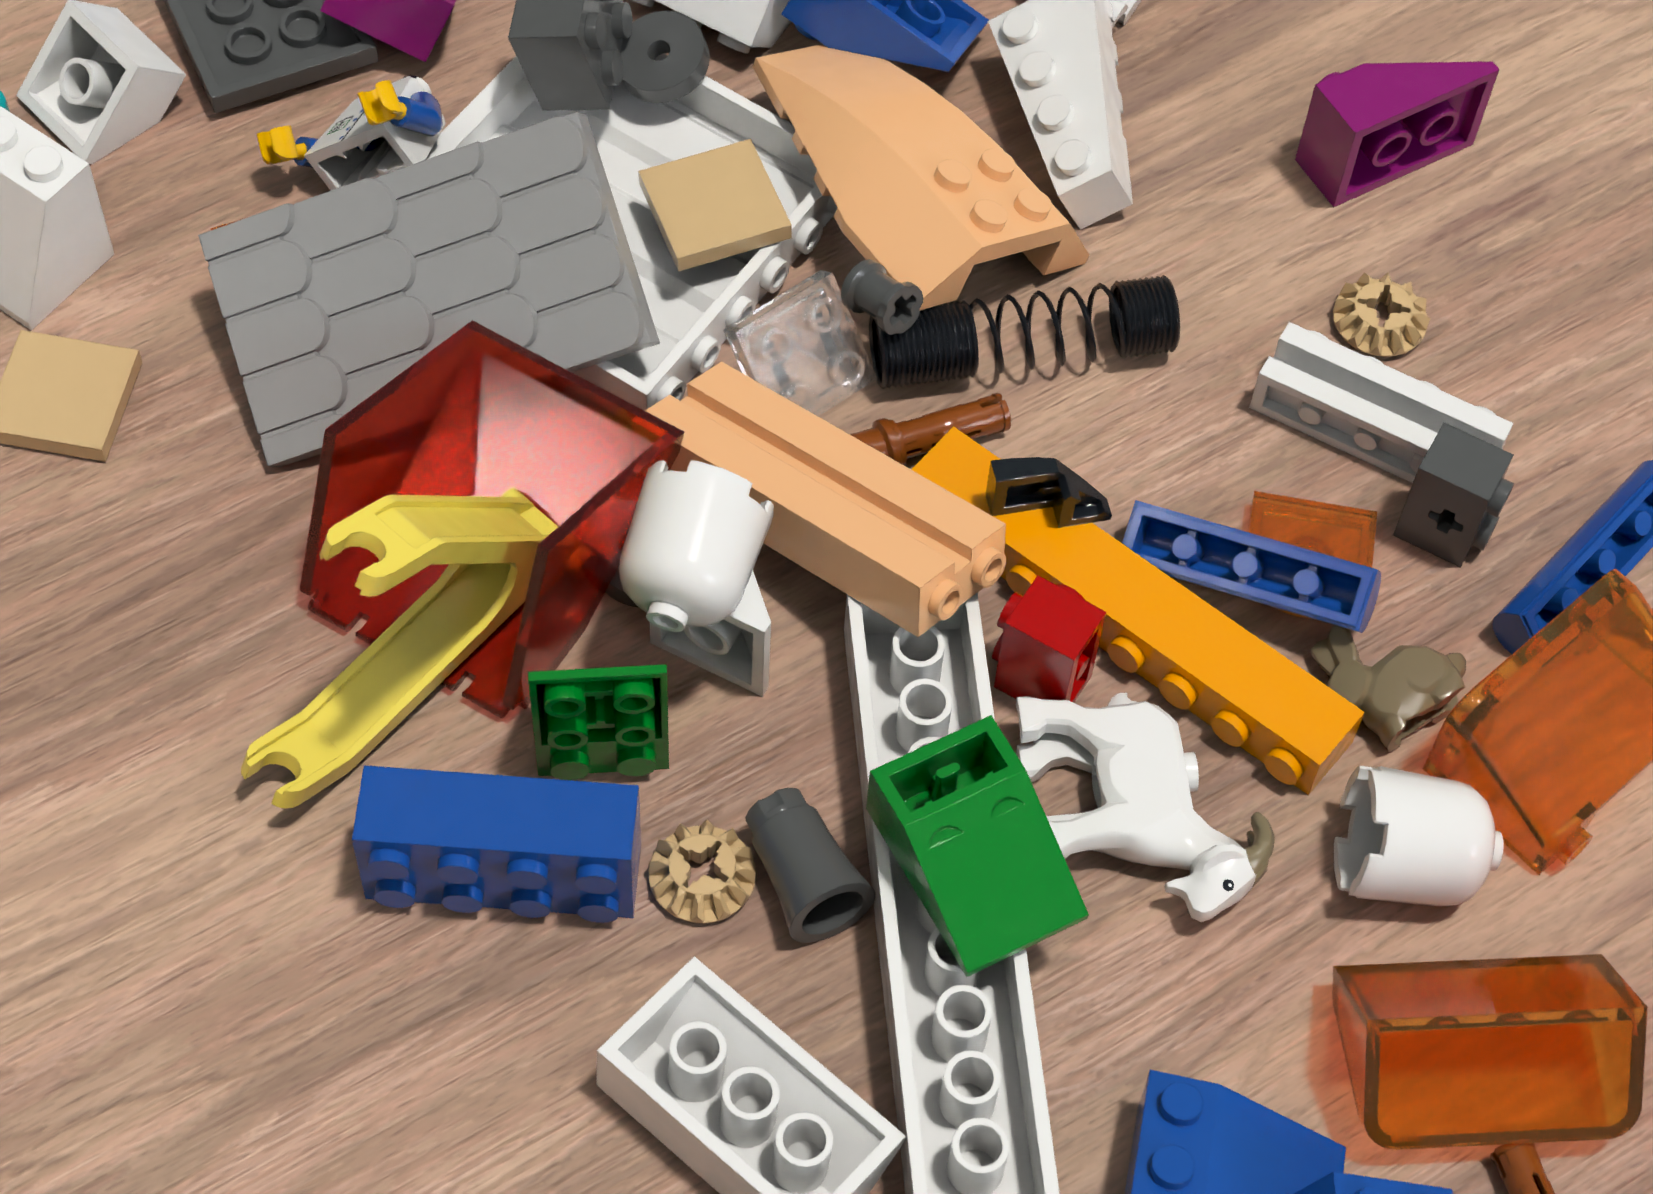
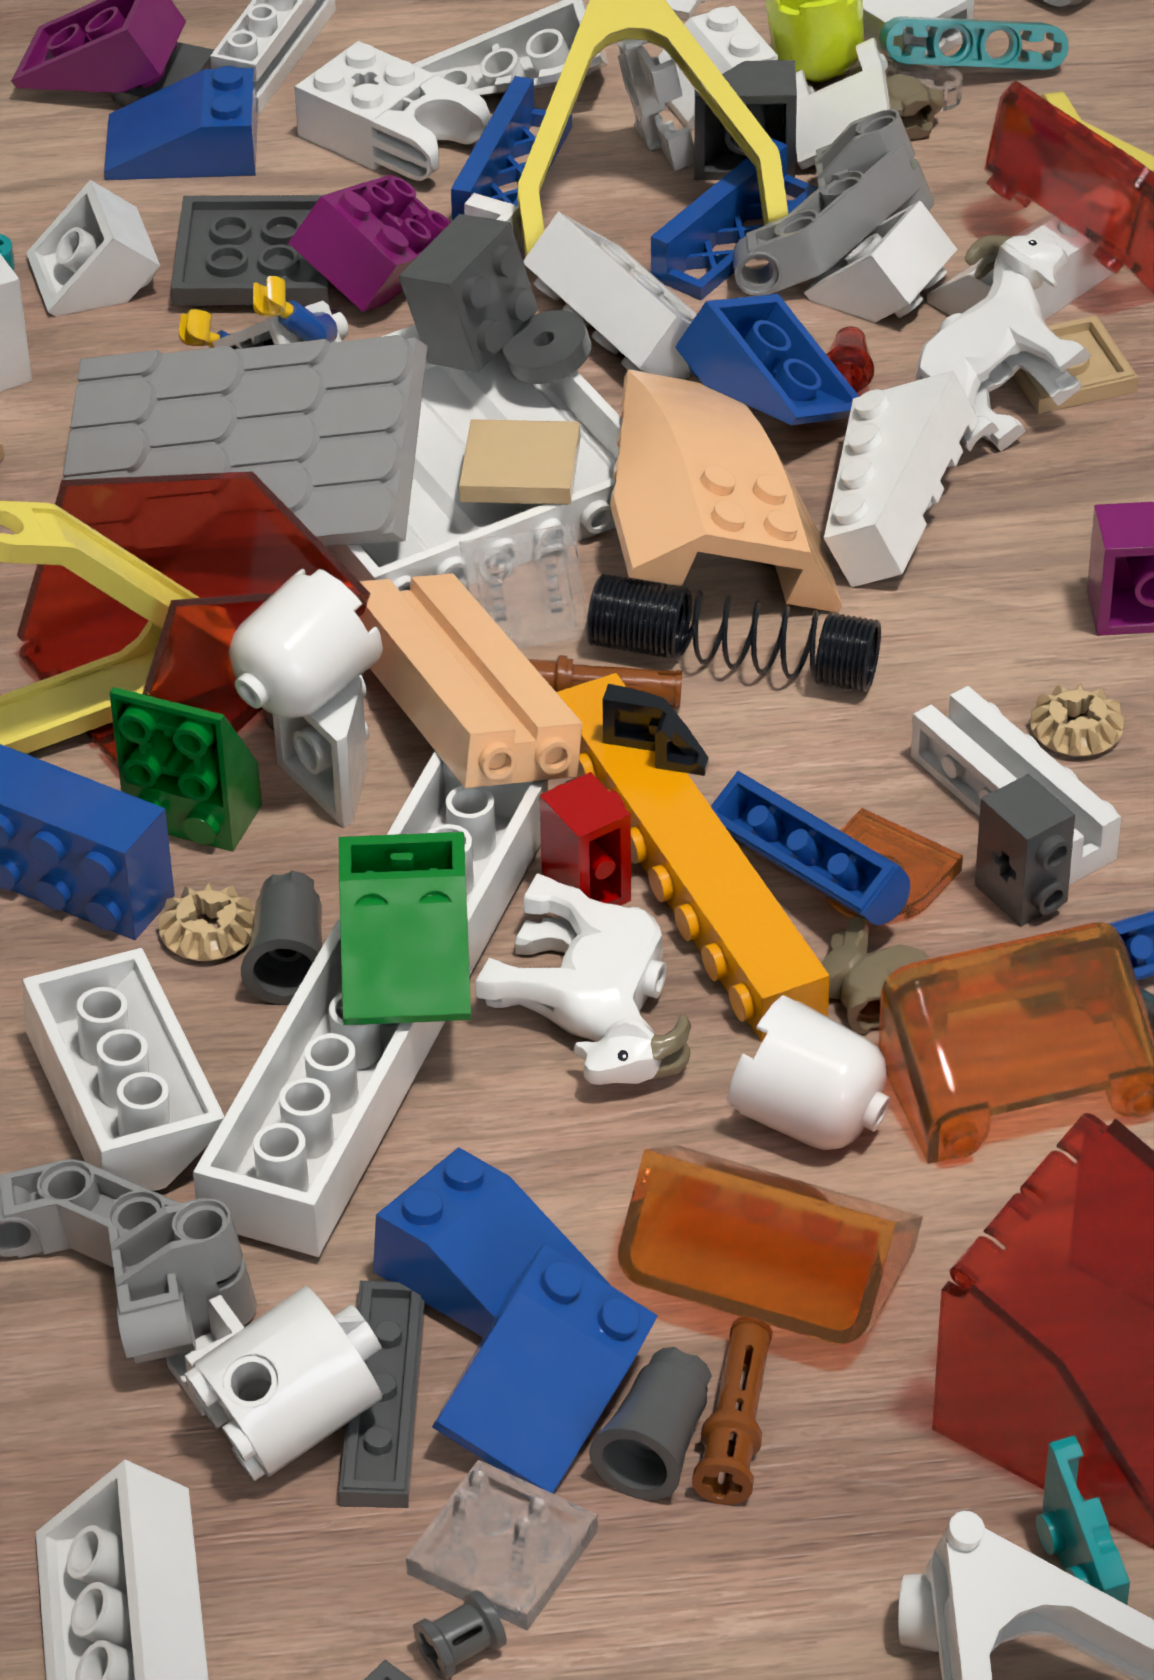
camera: 30 degrees right, 15 degrees down
dark grey bush [841,259,923,335] -> none

